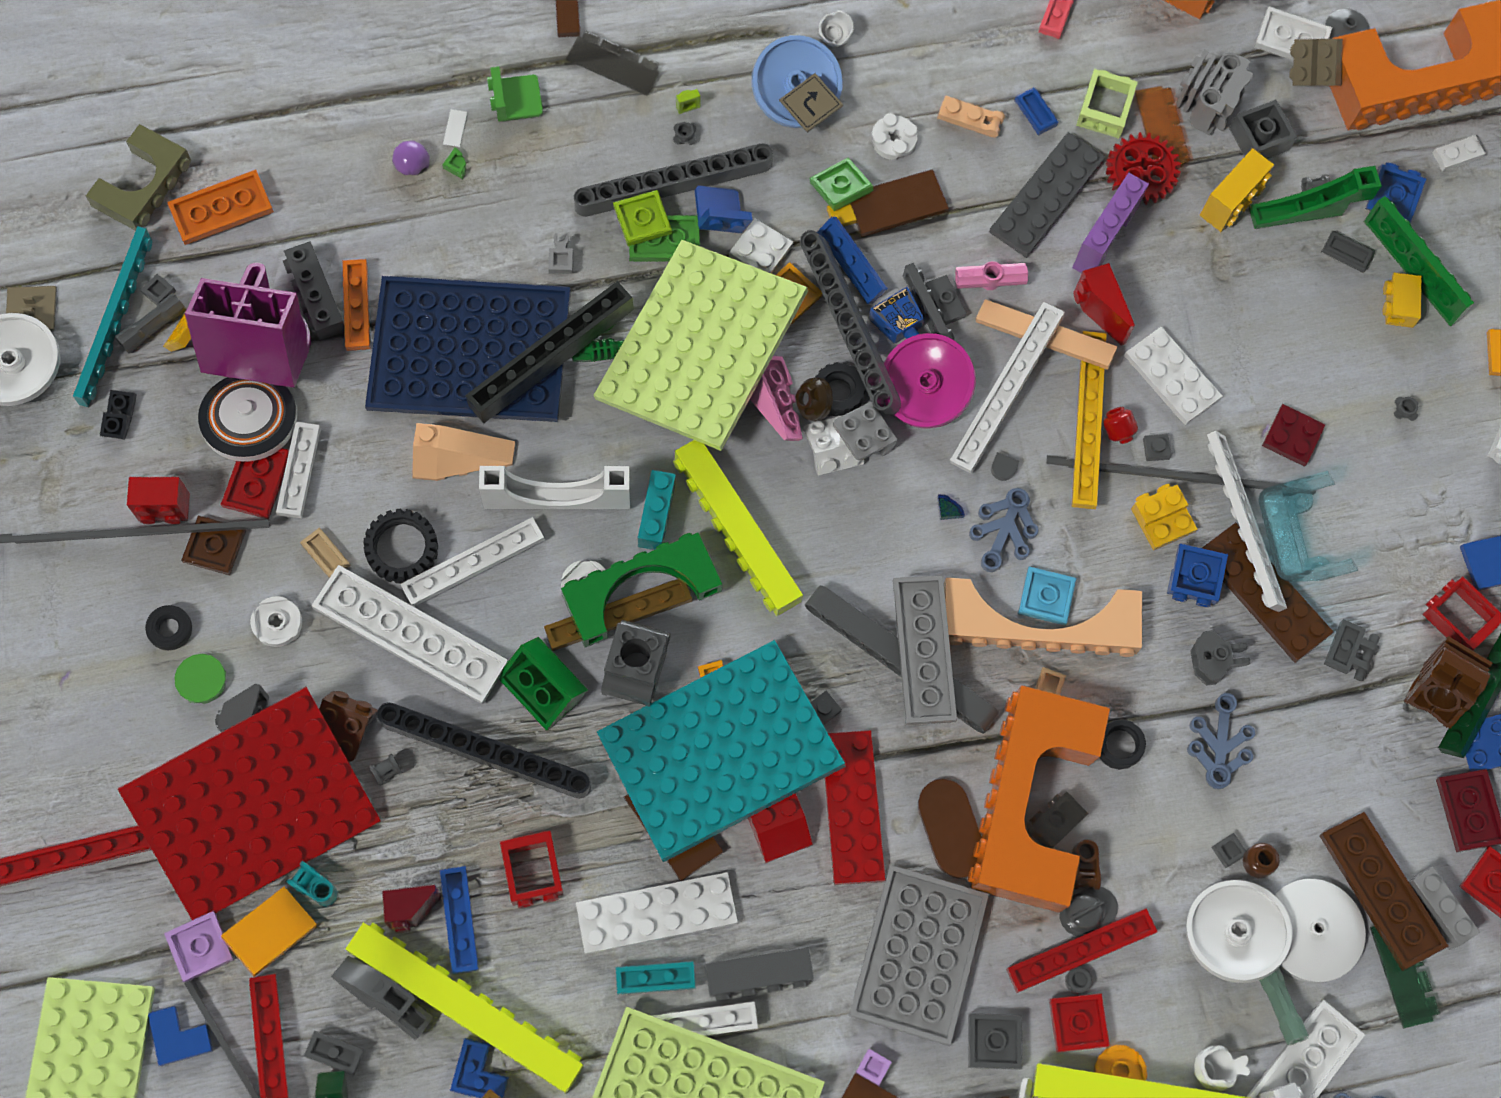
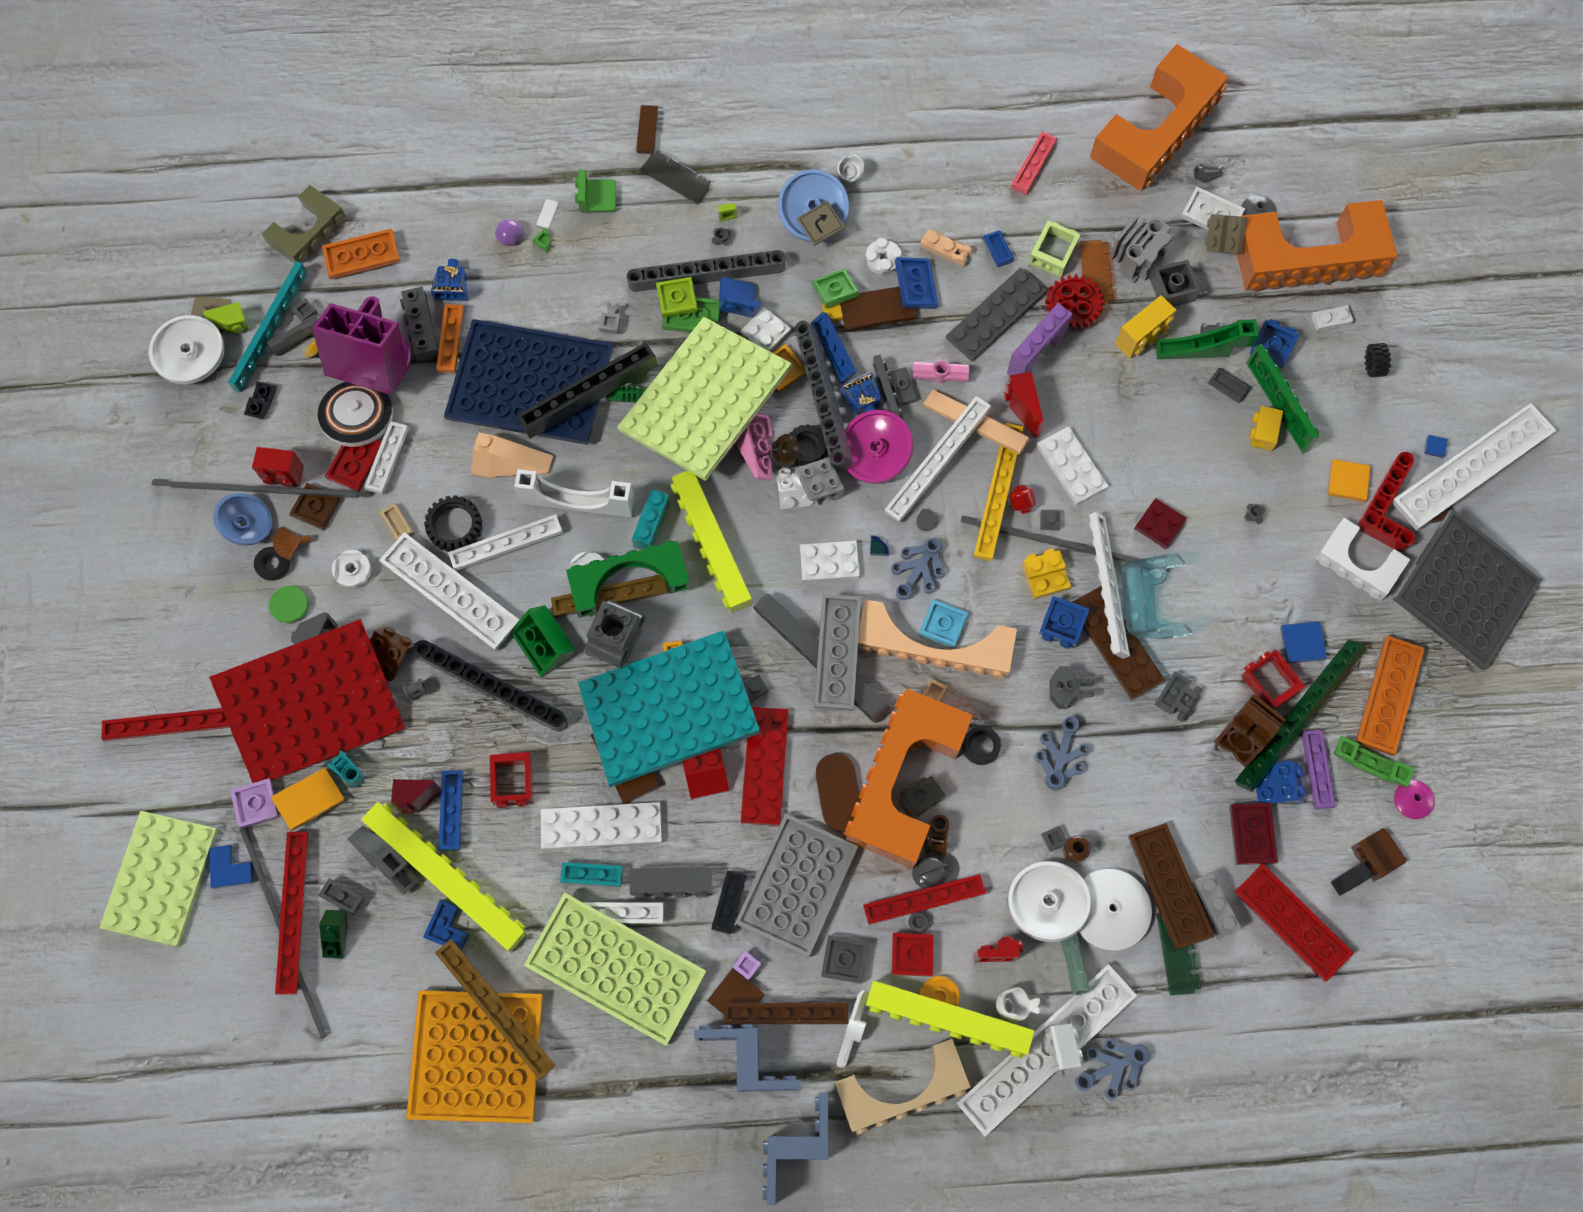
camera: 15 degrees right, 0 degrees up
none -> lime slope [203,302,248,334]
none -> medium blue dish [213,493,272,545]
none -> dark orange hand [273,526,311,560]
none -> blue torso [431,258,469,301]
none -> black plate [711,870,747,935]
none -> white plate [800,541,859,583]
none -> blue tile [894,257,938,309]
none -> red plate [974,937,1023,963]

